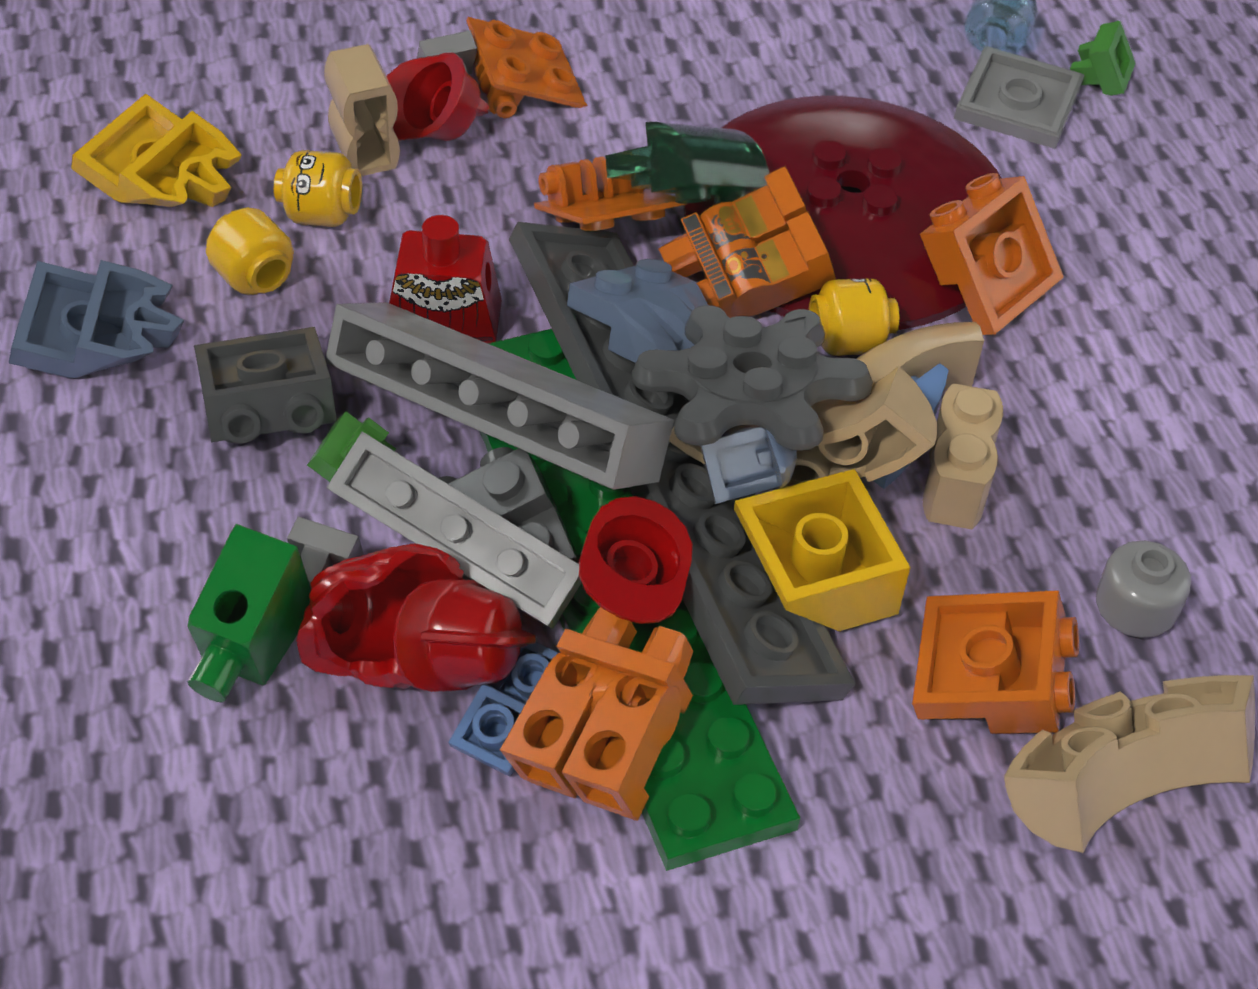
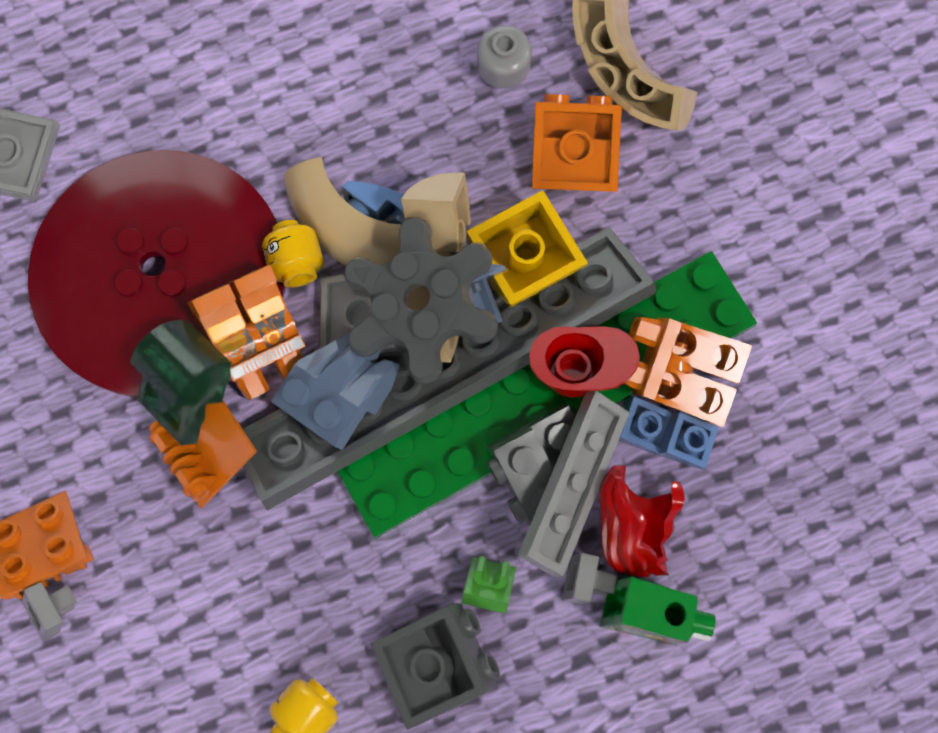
camera: 95 degrees left, 25 degrees up
yellow head [273,150,362,227] -> none
tan brick [324,44,400,176] -> none
light grey brick [325,302,674,490] -> none
red piece [387,52,489,141] -> none
red torso [389,215,502,344] -> none
red piece [393,579,536,692] -> none
orange plate [920,173,1064,335] -> none
tan brick [923,383,1003,530] -> none

